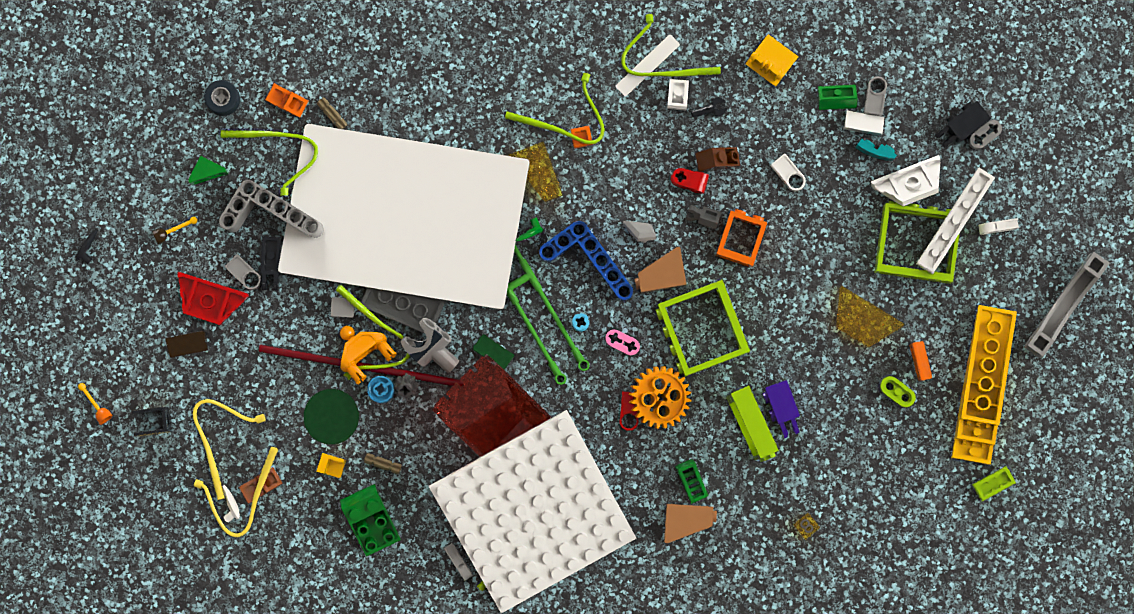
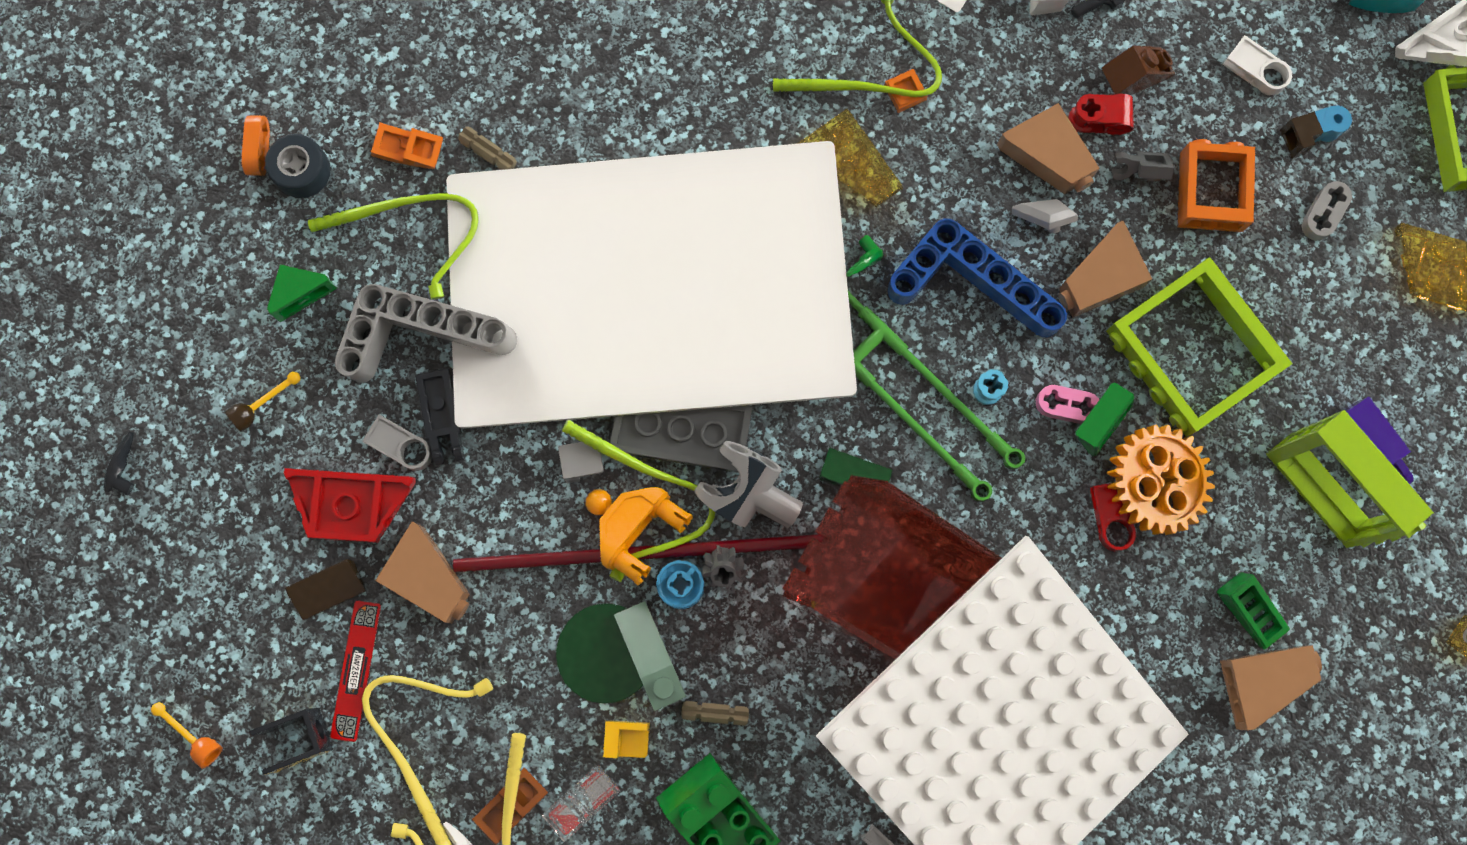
camera: 15 degrees left, 5 degrees down
none -> orange beam [242,115,270,176]
none -> sticker [330,601,381,742]
none -> medium nougat slope [375,521,470,624]
none -> clear slope [541,764,621,842]
none -> sand green slope [614,601,686,711]
none -> medium nougat slope [997,103,1100,194]
none -> green slope [1076,383,1135,457]
none -> leg [1280,105,1352,159]
none -> light grey beam [1302,181,1352,241]

